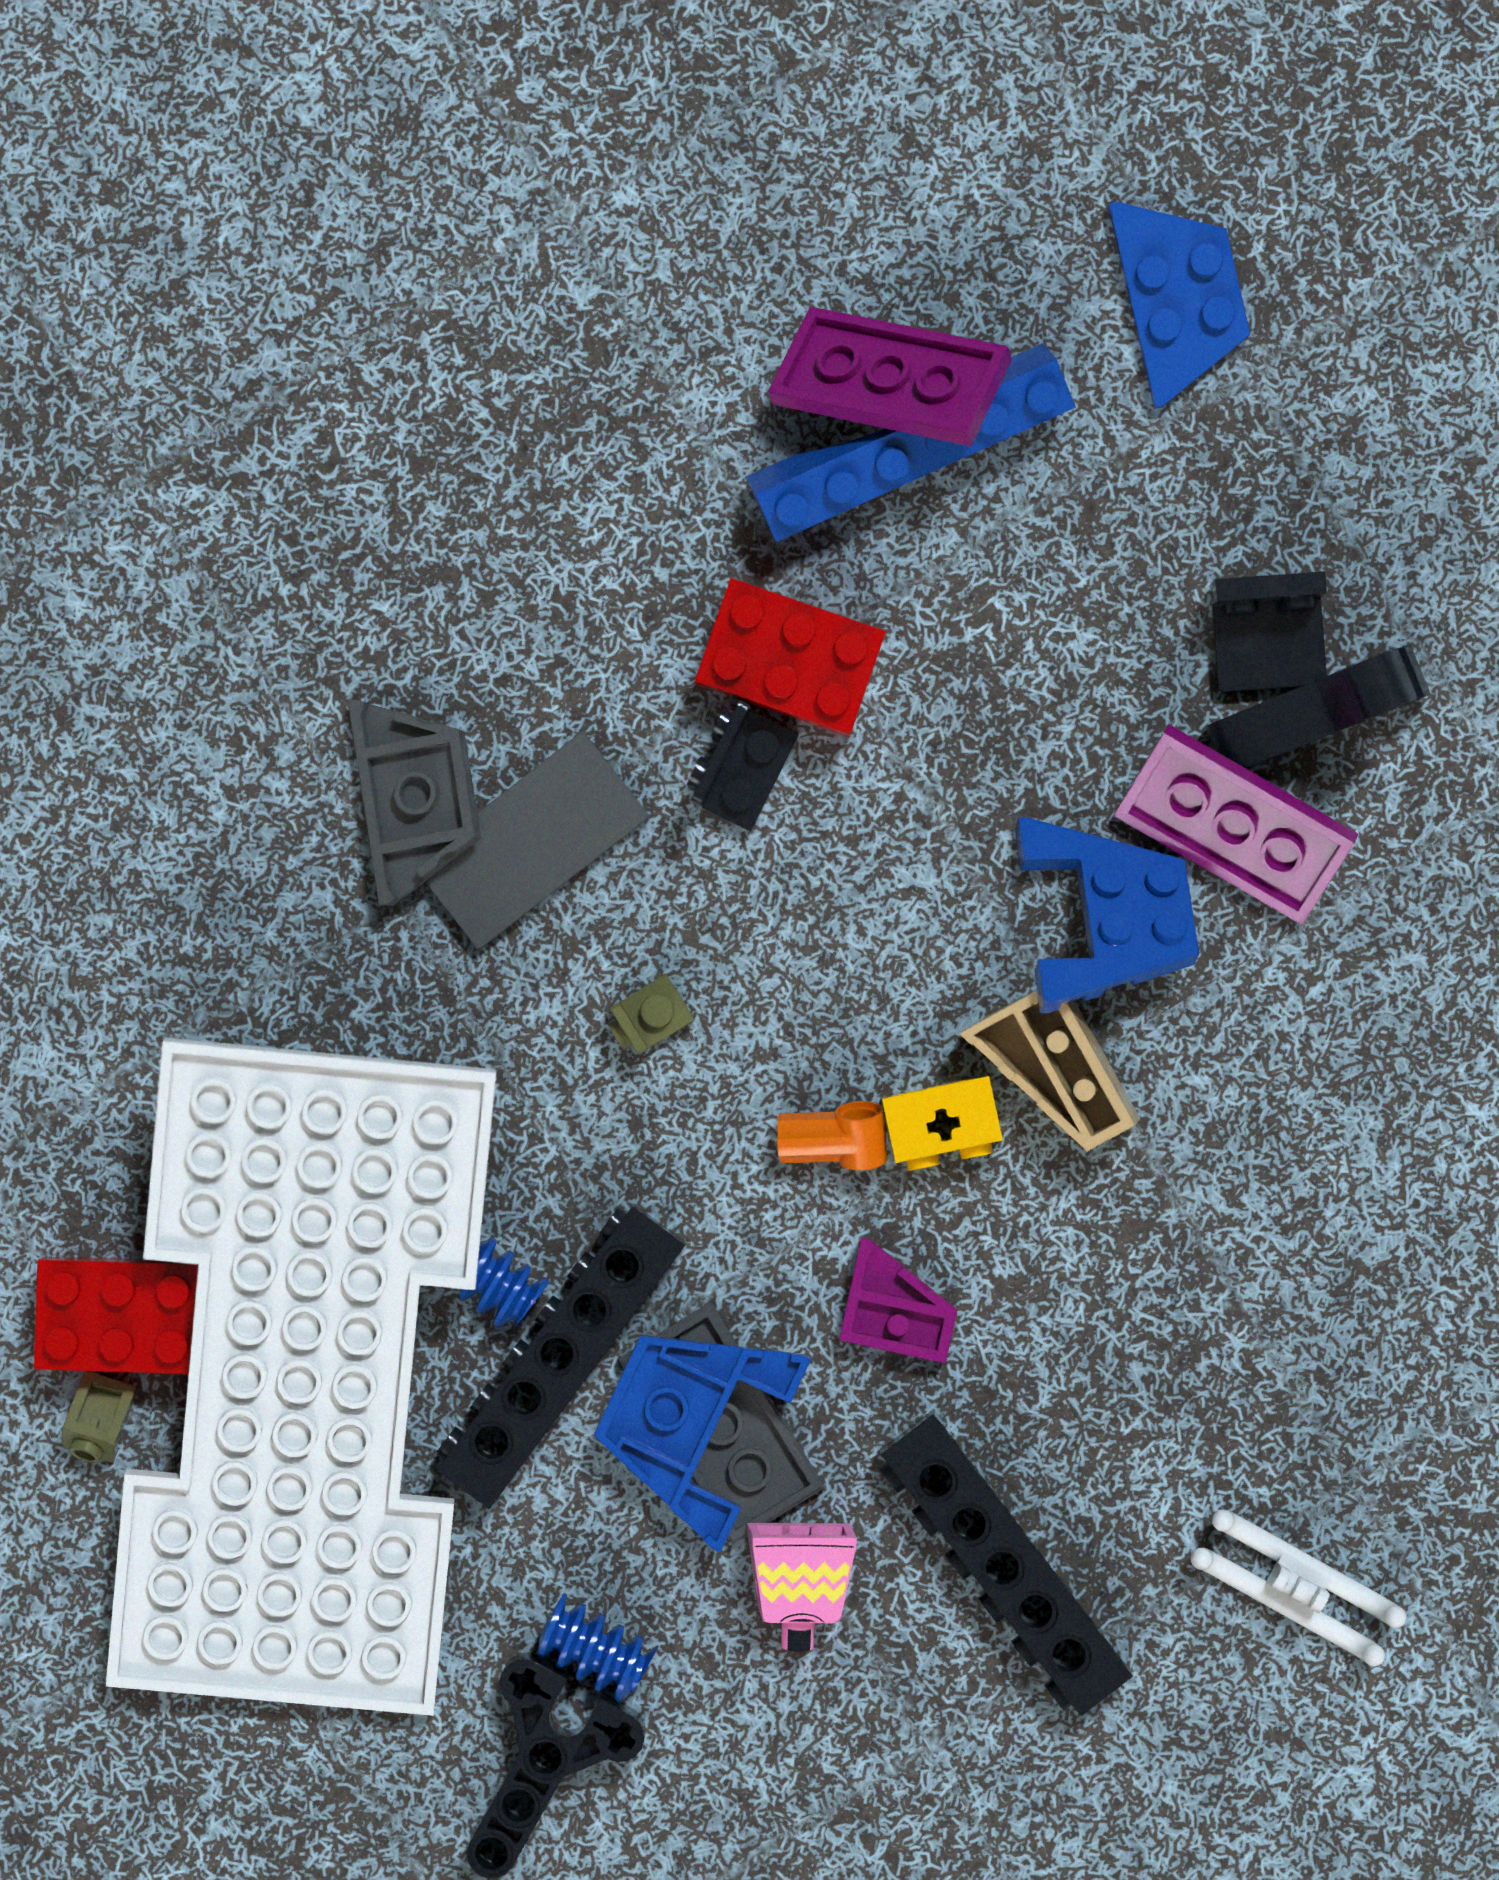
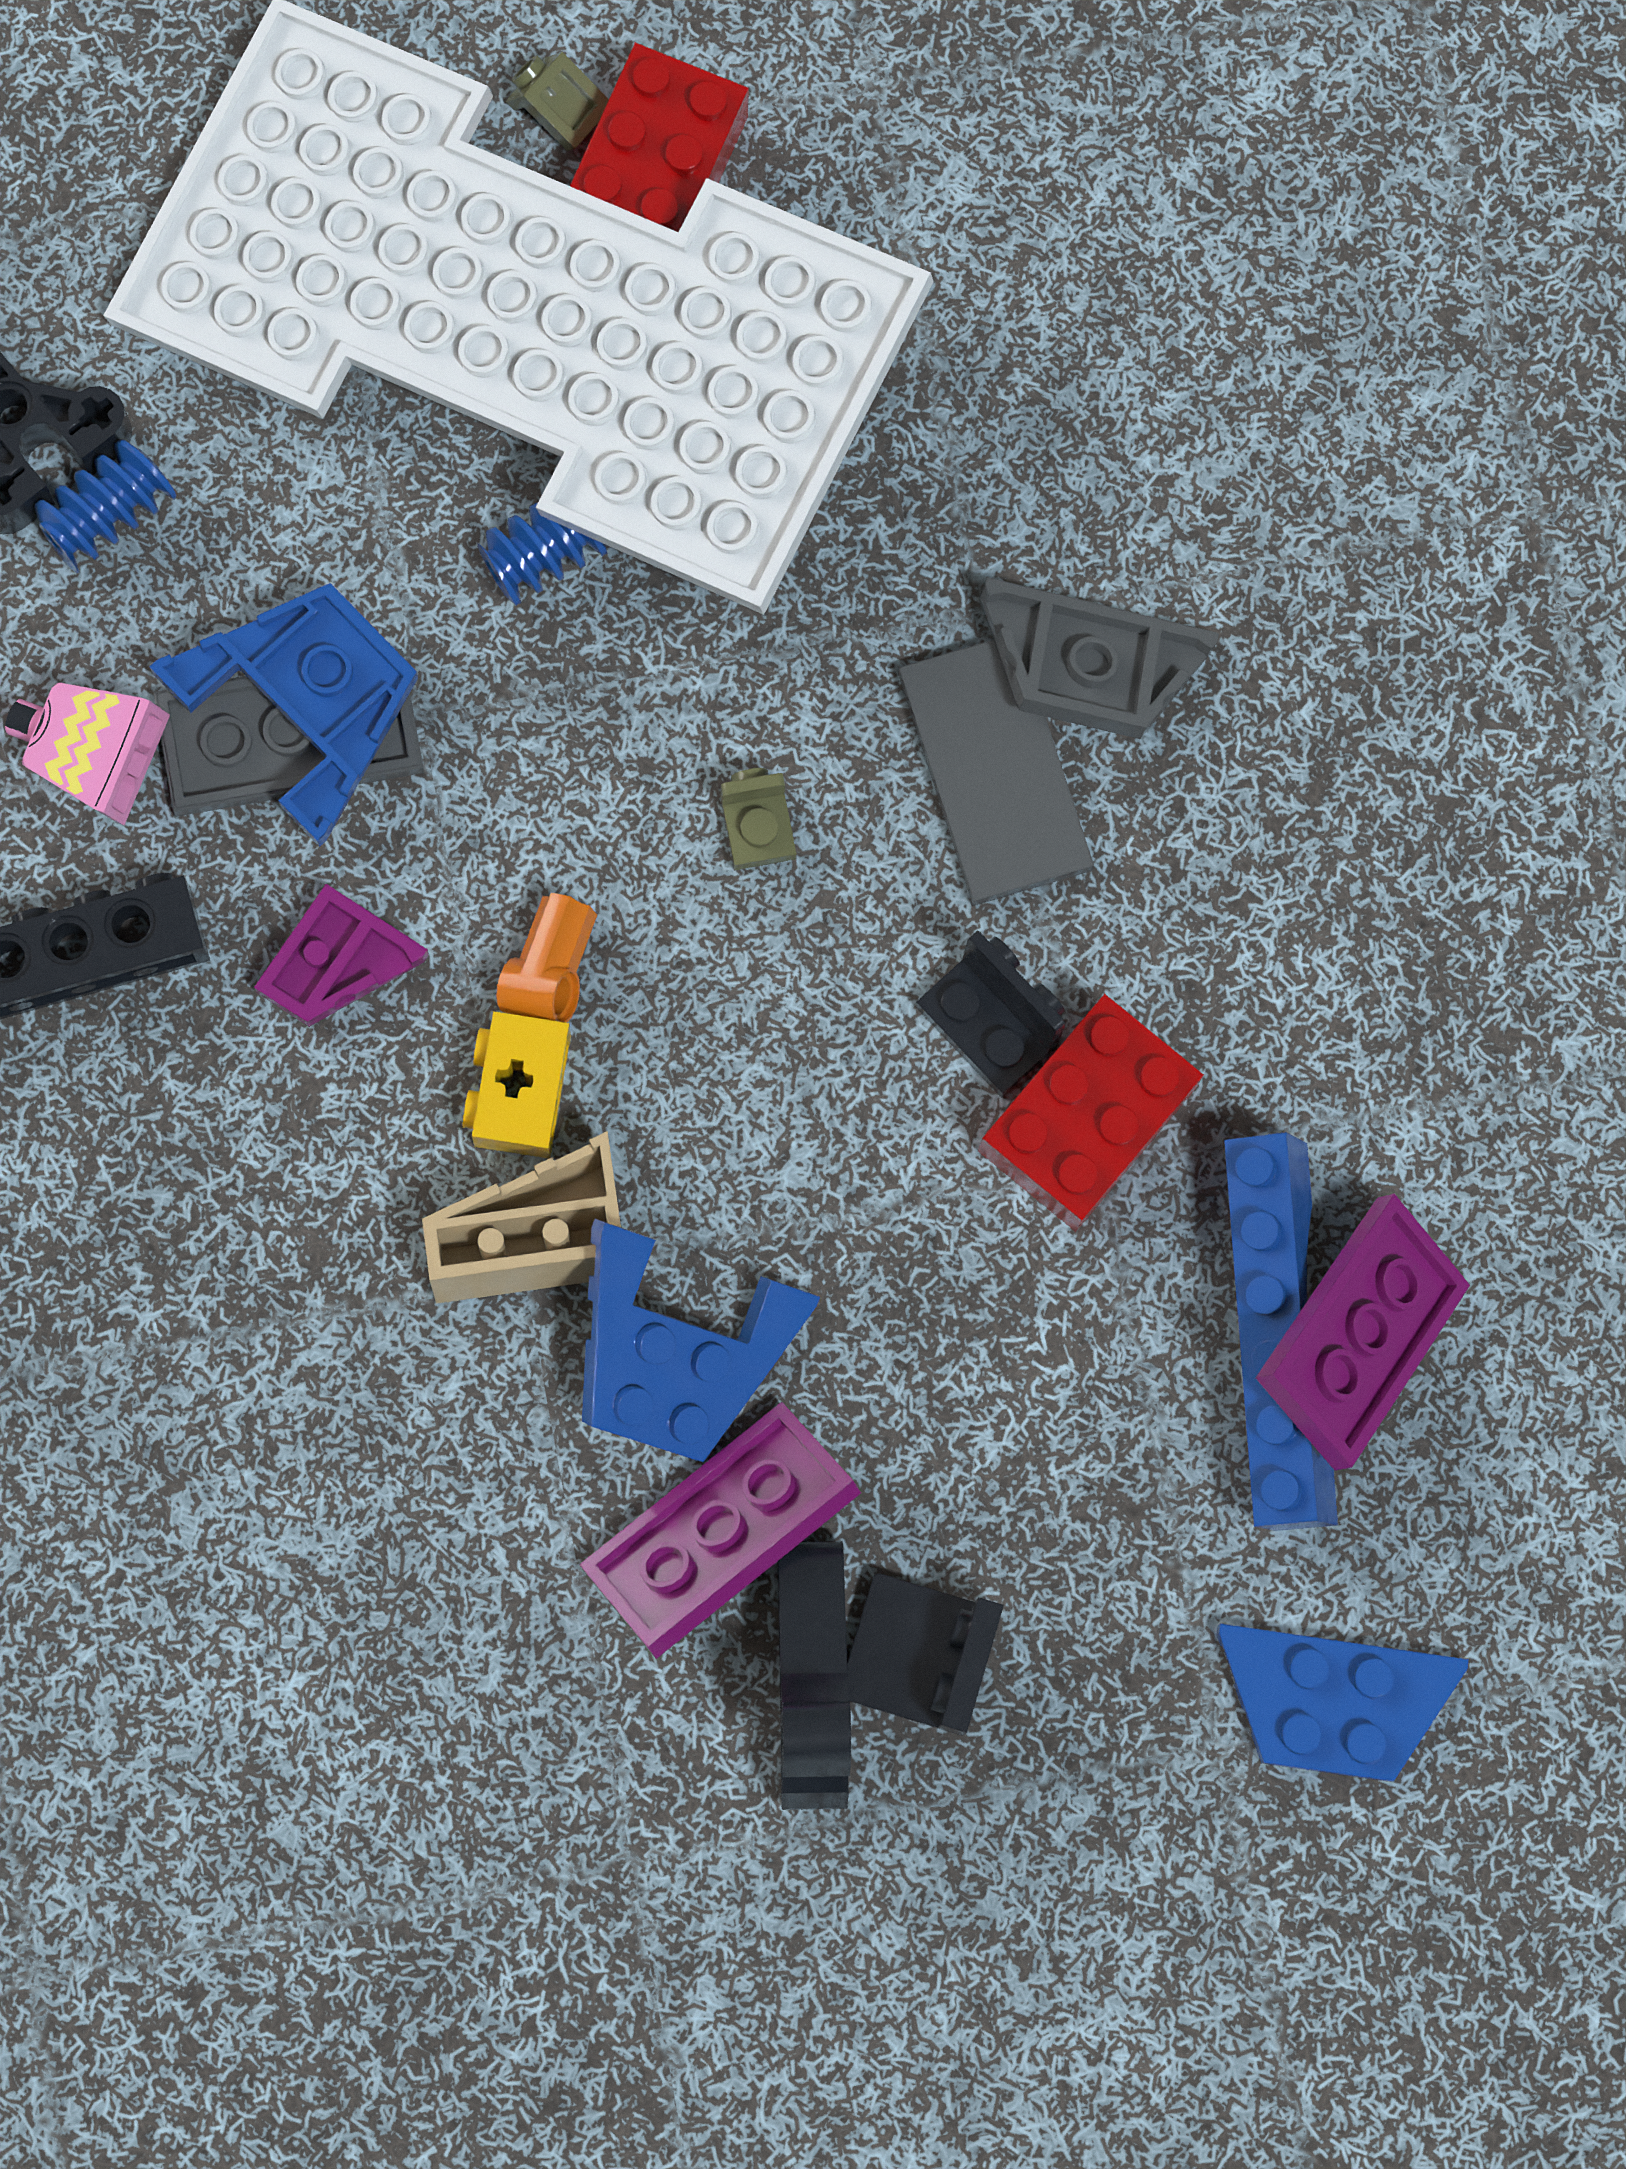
camera: 100 degrees right, 10 degrees down
black brick [436,1204,686,1509] -> none

